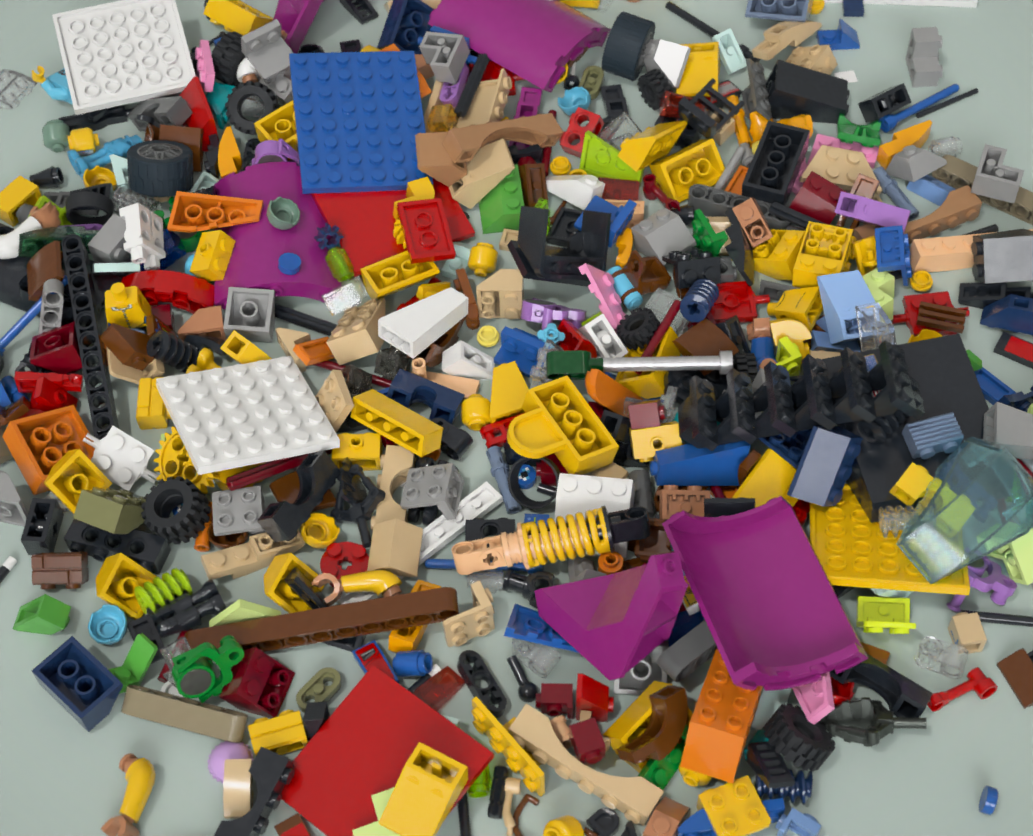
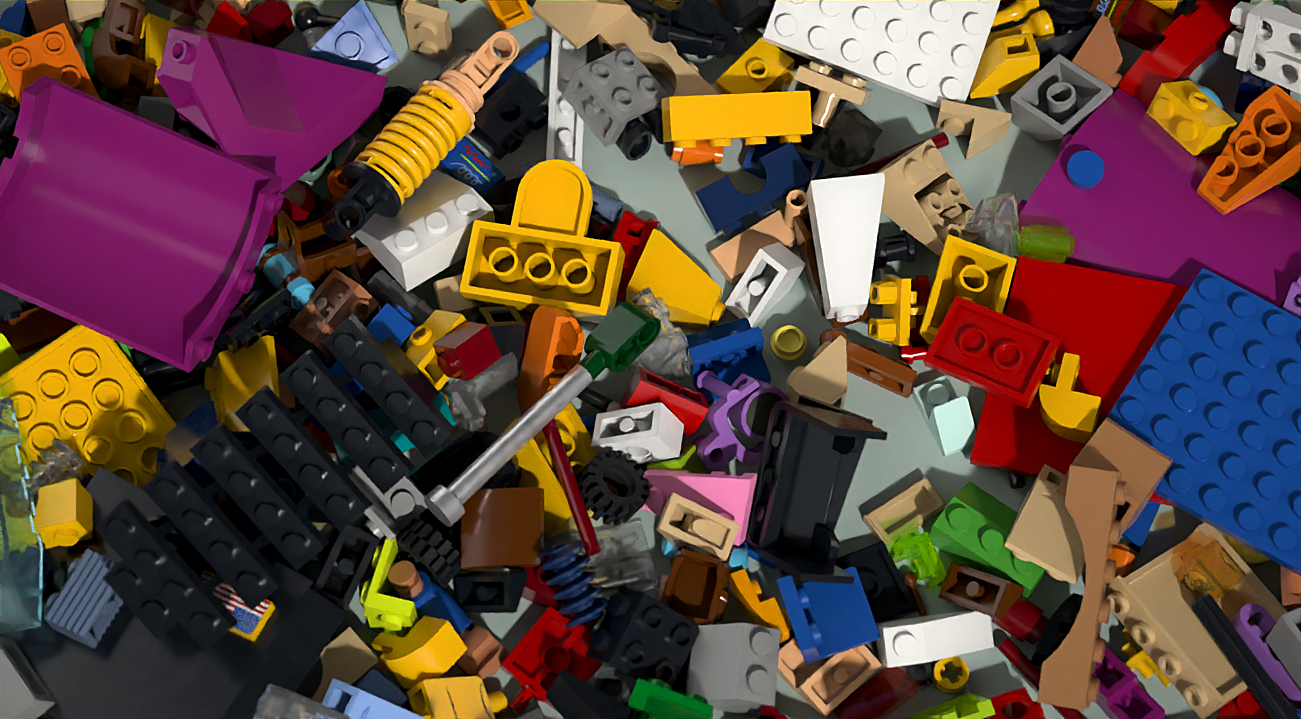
camera: 130 degrees right, 10 degrees up
sand green hair [266,196,300,230] -> none
black axle [275,303,337,336] -> none
orange tile [293,336,335,366] -> none
dark blue gear [314,223,344,252] -> none
black piece [431,418,473,460] -> none
yellow head [461,394,491,431] -> none
yellow head [468,243,498,277] -> none
medium azure plate [537,323,565,348] -> none
yellow plate [550,156,571,176] -> none
none -> tan slope [656,493,740,561]

